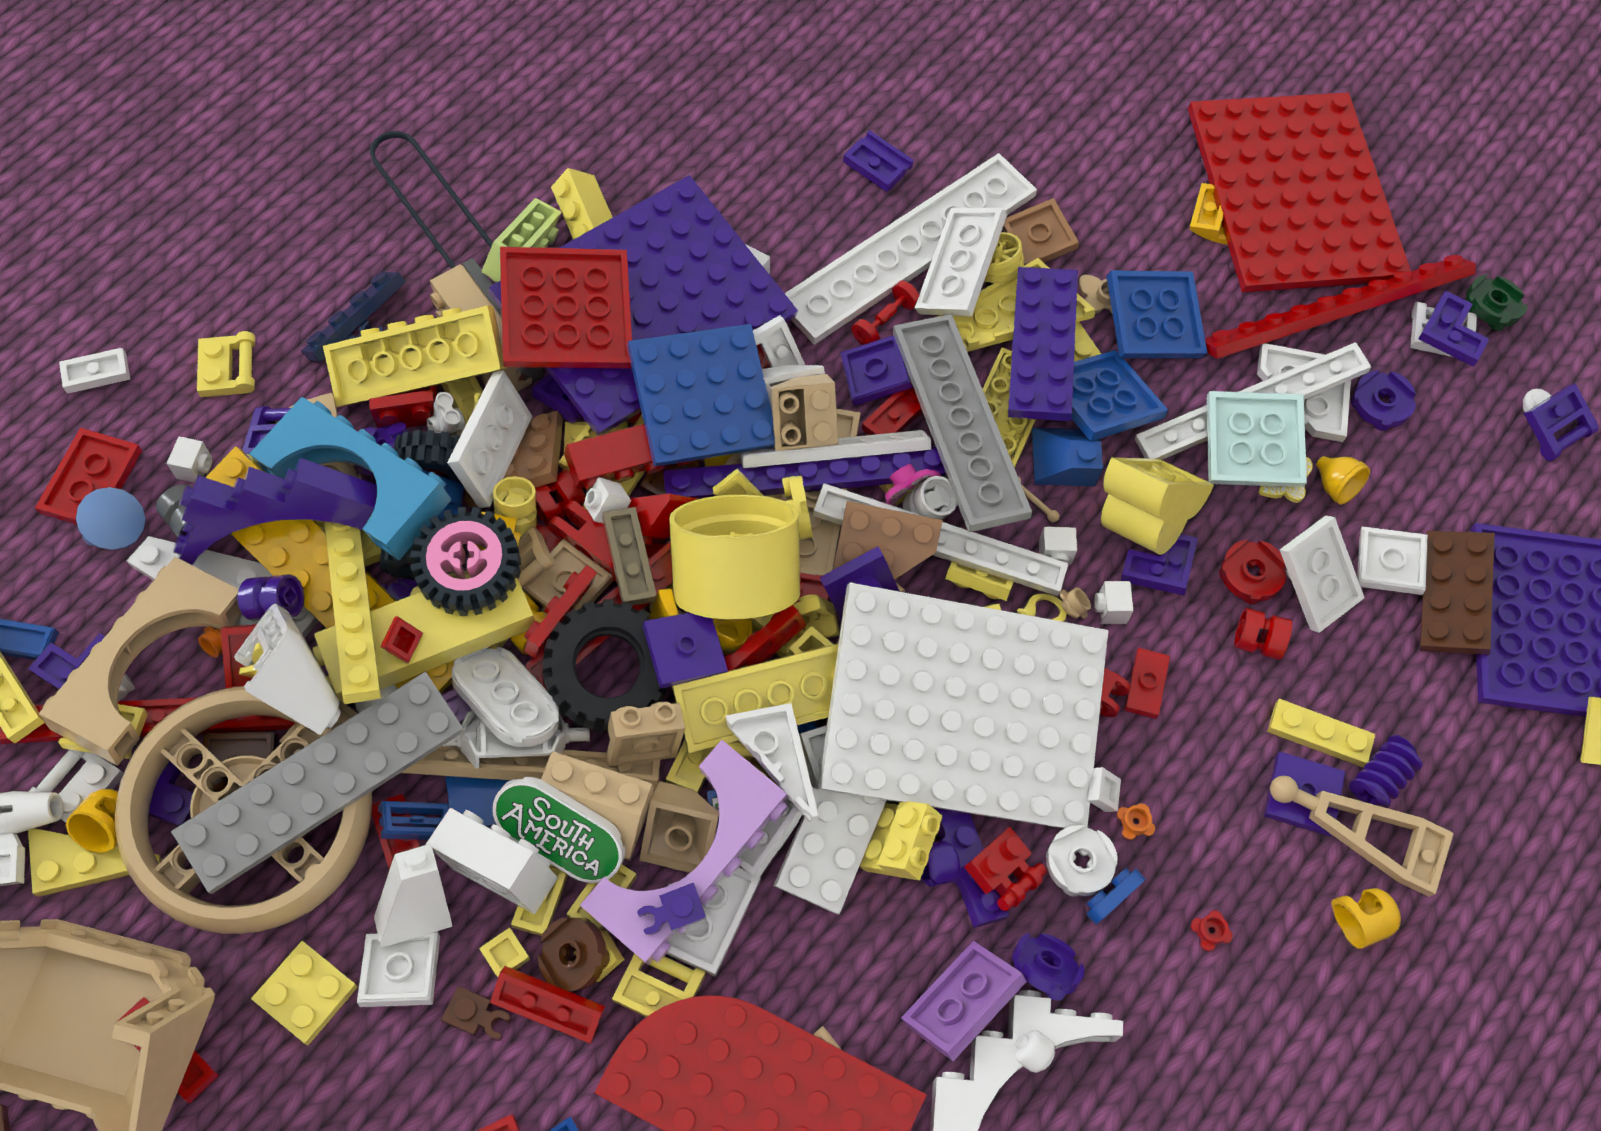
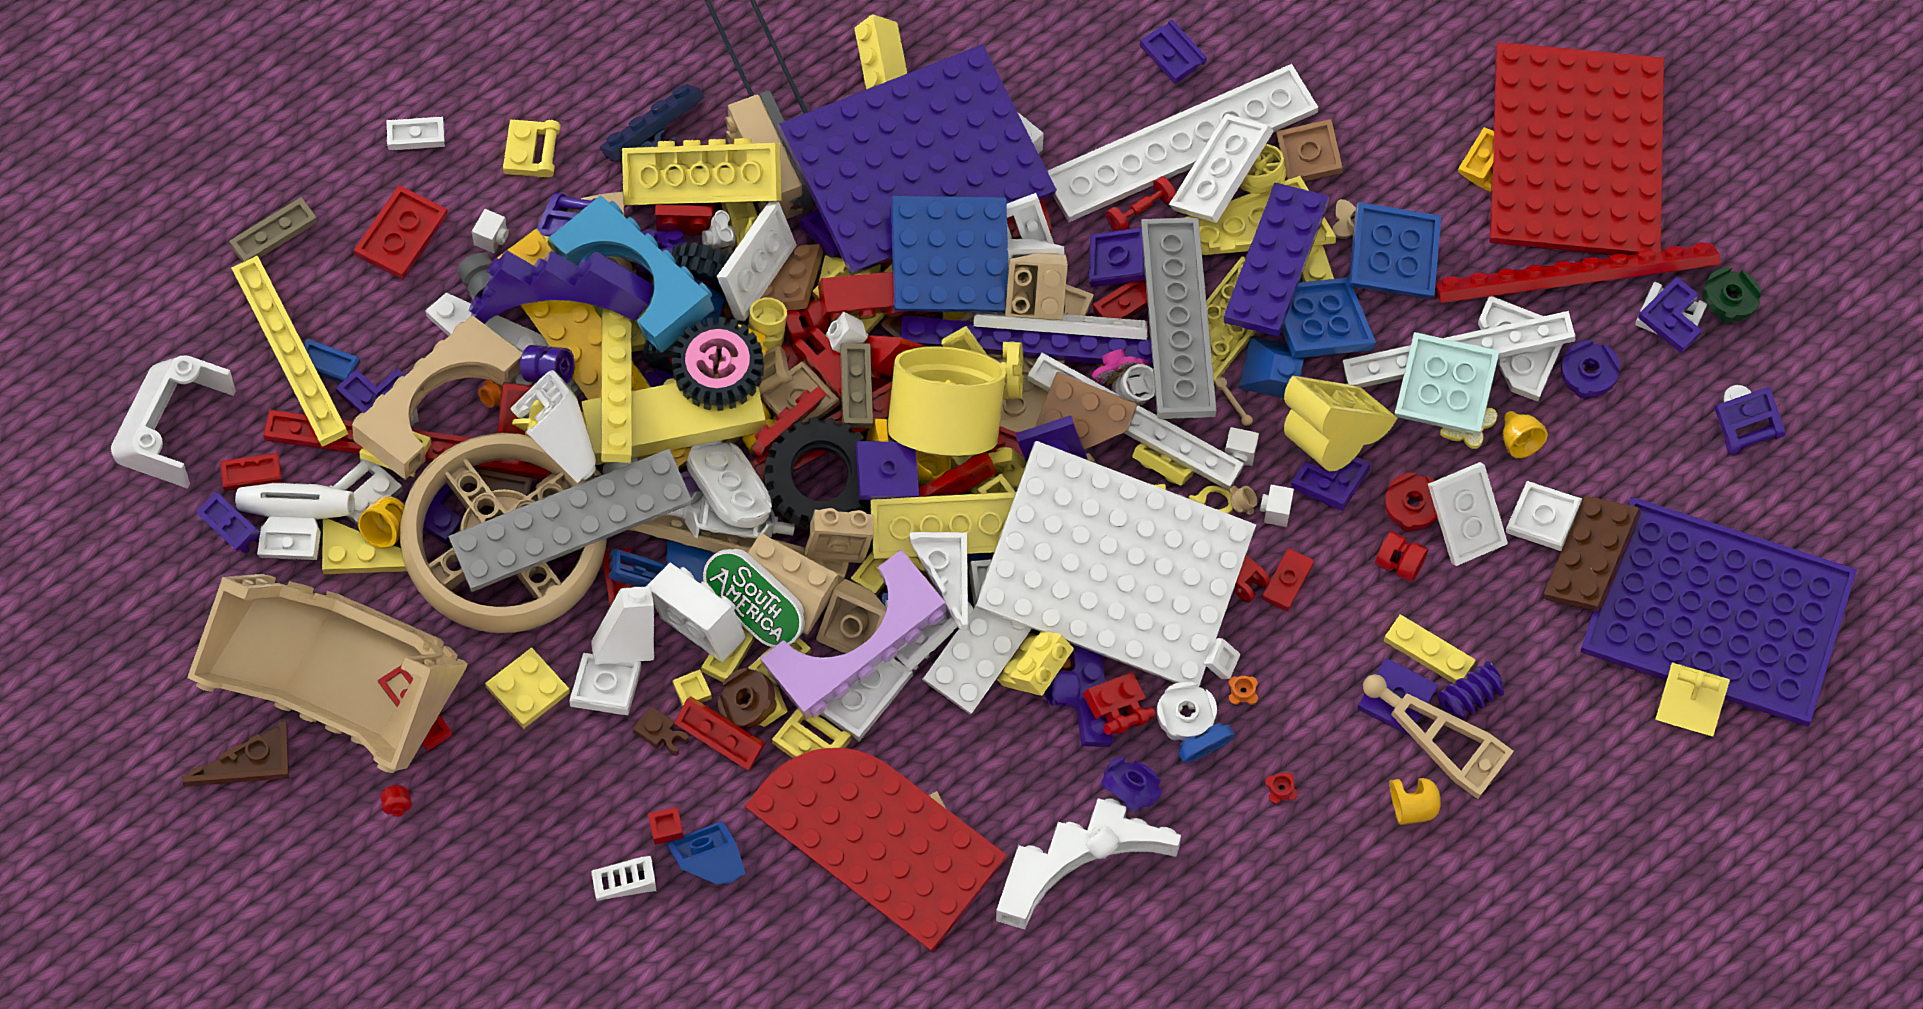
camera: 15 degrees right, 0 degrees up
medium blue dish [76,487,145,550] -> none
red slope [380,616,423,663] -> none
yellowish green brick [482,198,562,283] -> none
red plate [500,247,632,368] -> none
dark purple plate [637,882,707,935] -> none
medium lavender plate [901,941,1027,1061] -> none

